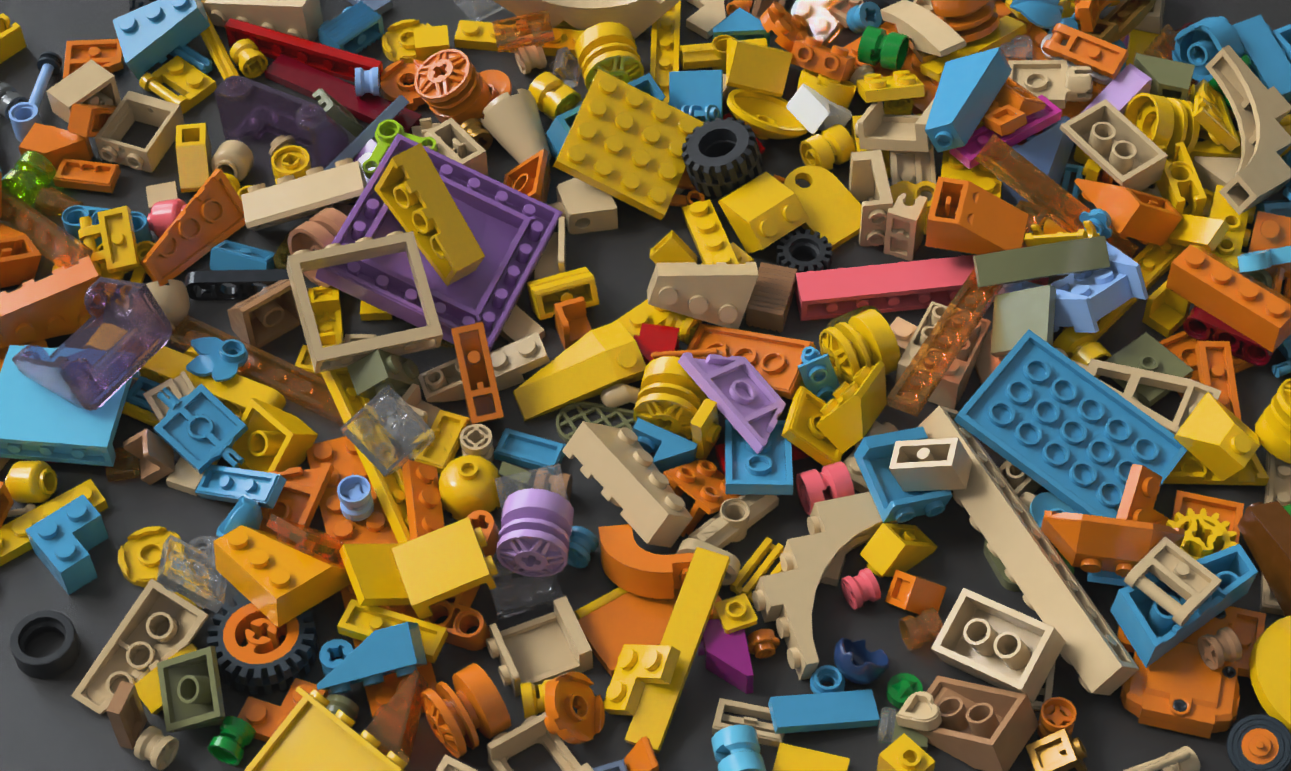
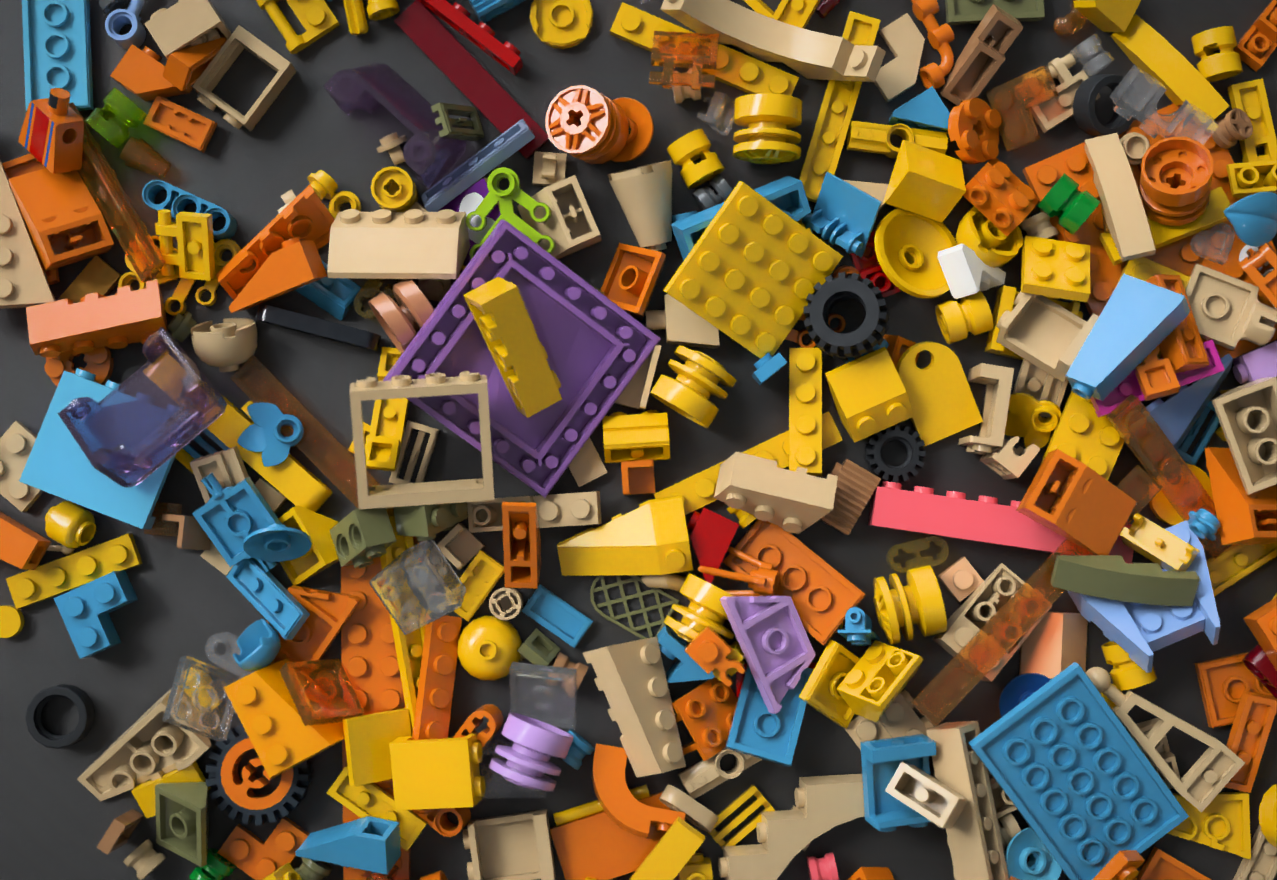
camera: 10 degrees right, 35 degrees up
yellow tile [118,526,186,588] -> none
tan tile [146,181,179,213] -> none
coral head [147,198,187,238] -> none
yellow slope [176,123,212,193] -> none
tan head [211,140,254,182] -> none
medium nougat slope [227,279,301,352] -> none
dark azure wheel [319,639,354,676] -> none
light blue wheel [337,475,374,521] -> none
light blue wheel [355,67,380,96] -> none
orange plate [380,59,425,111] -> none
yellow panel [413,25,450,61] -> none
pearl gold wheel [460,118,493,151] -> none
yellow panel [649,230,697,264] -> none
coral wheel [796,461,855,515] -> none
dark azure wheel [846,2,882,34] -> none
yellow slope [860,523,938,577] -> none
tile [990,284,1056,358] -> none
olive plate [1105,332,1194,408] -> none
yellow panel [1142,280,1191,338] -> none
yellow slope [1173,392,1260,481] -> none
none -> orange slope [229,237,327,313]
none -> dark azure dish [243,524,311,562]
none -> olive brick [329,508,396,569]
none -> yellow wheel [650,345,737,428]
none -> orange plate [684,625,745,686]
none -> dark azure plate [751,352,788,386]

